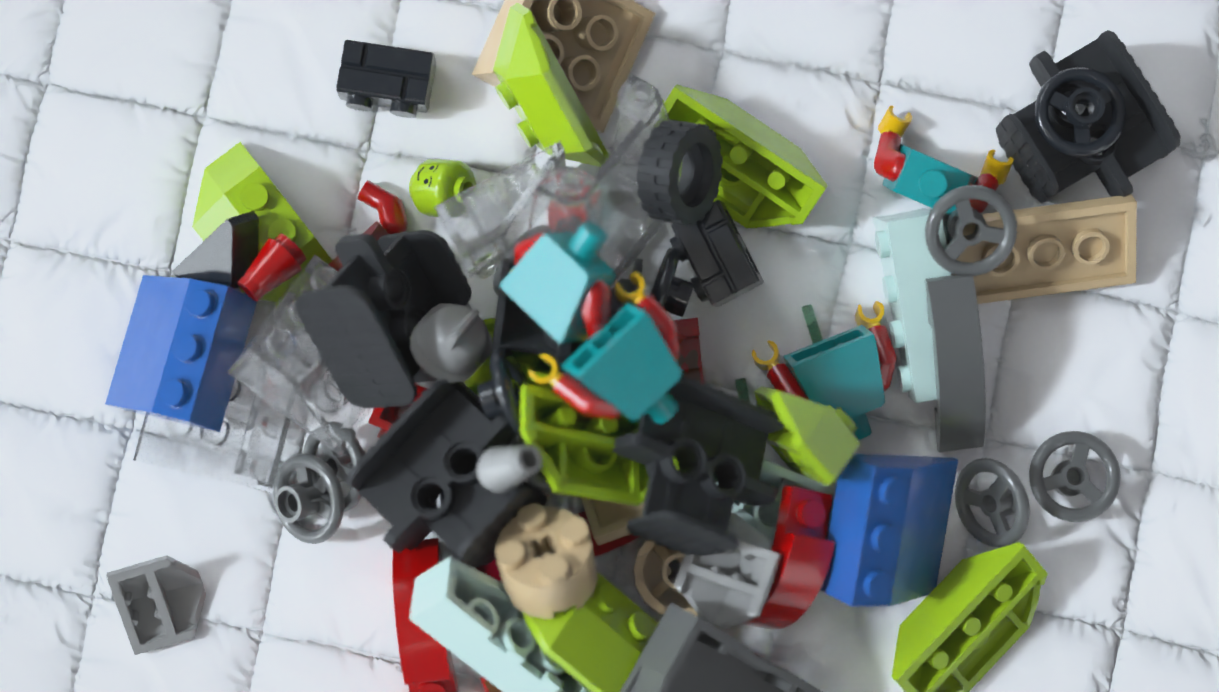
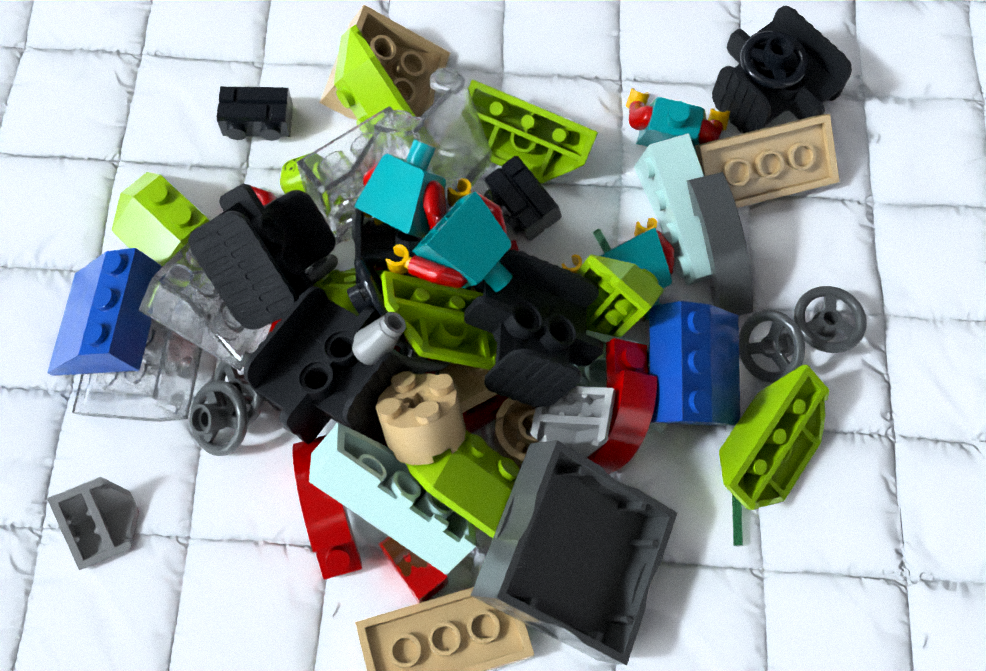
camera: 10 degrees left, 15 degrees down
black slope [172,211,259,289] -> none
red cone [237,233,306,302] -> none
light grey piece [410,304,492,383] -> none
black tyre [637,120,723,225] -> none
dark grey piece [925,185,1017,276] -> none

